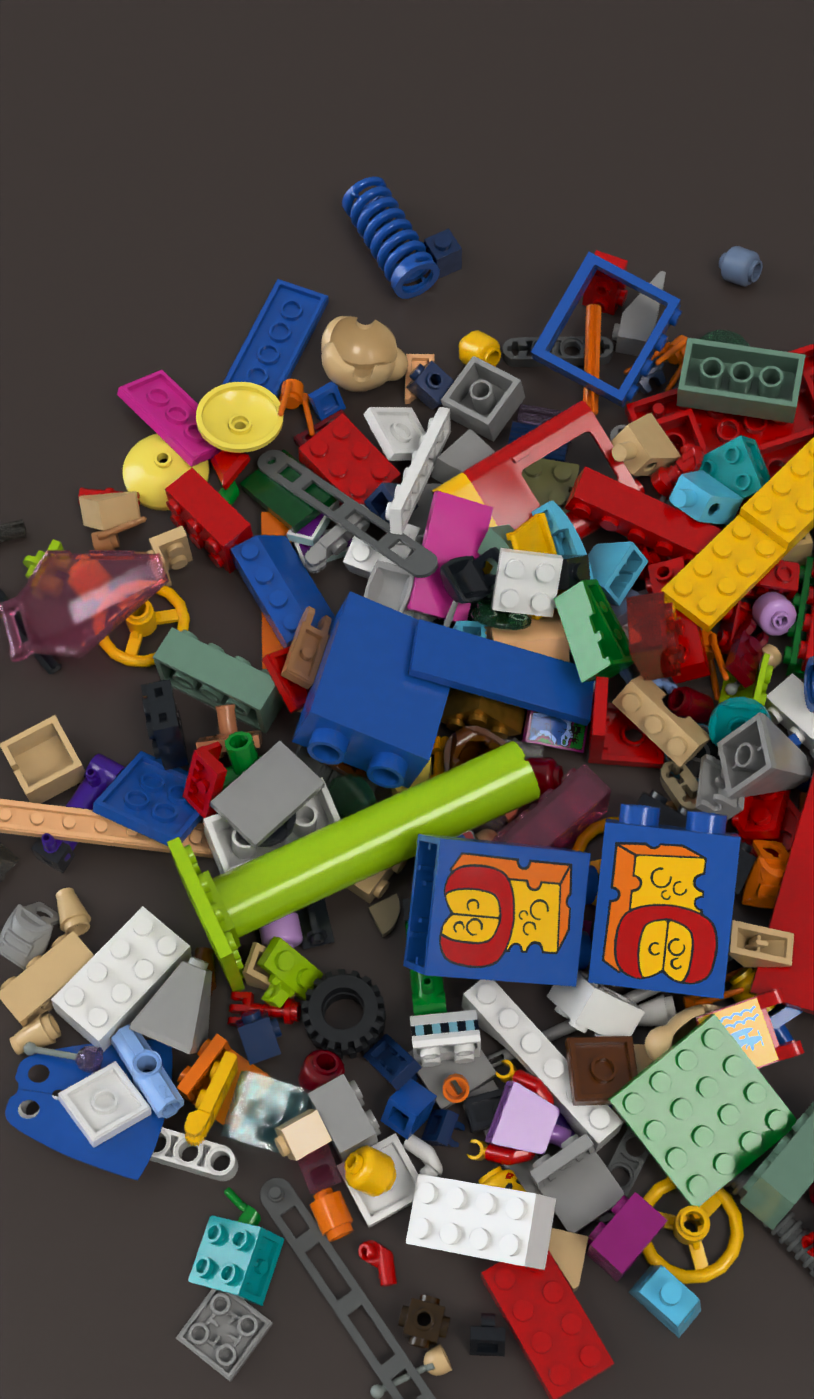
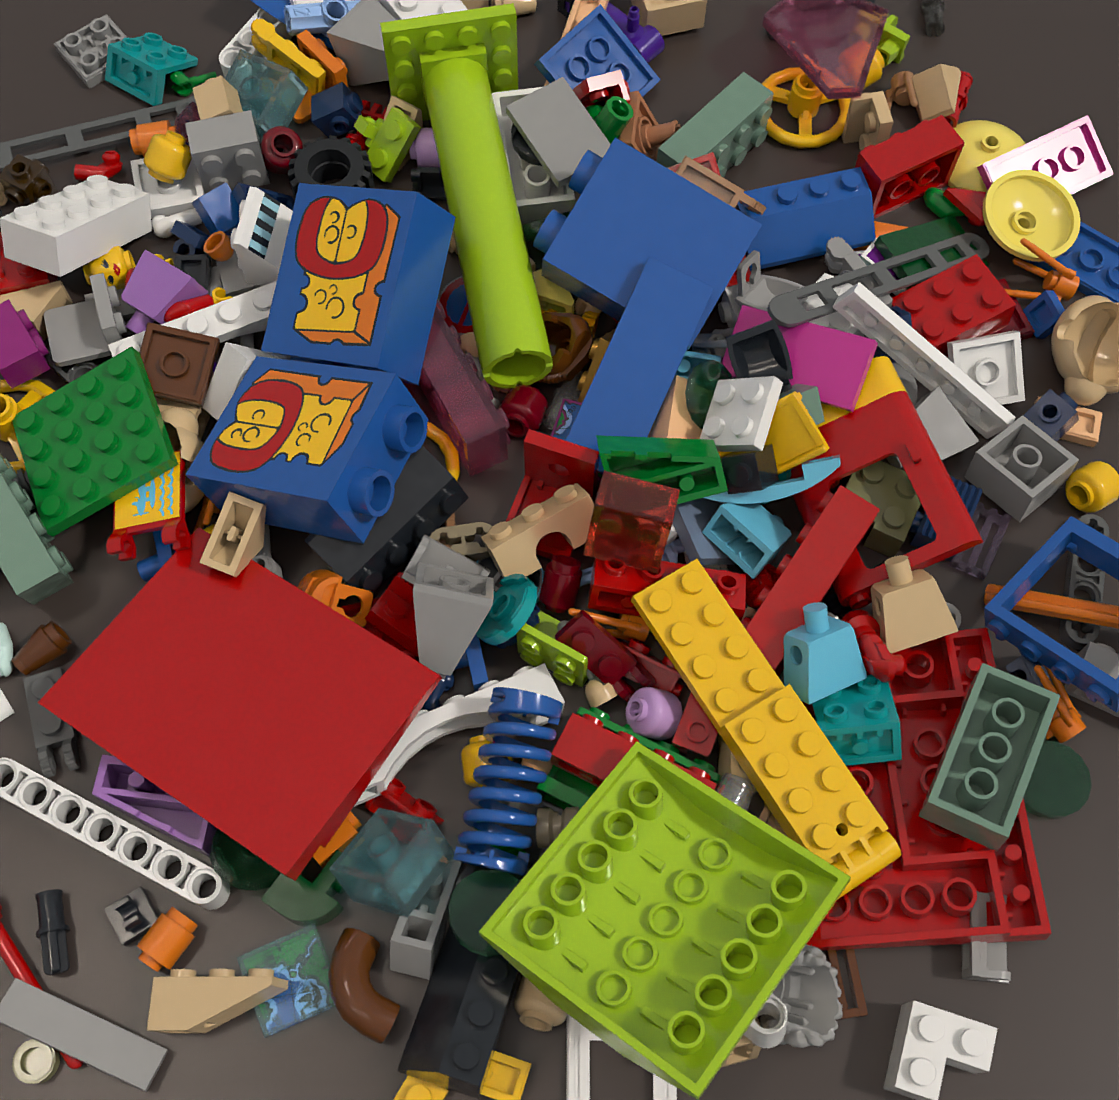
camera: 100 degrees right, 0 degrees up
black piece [141,679,189,770] -> none

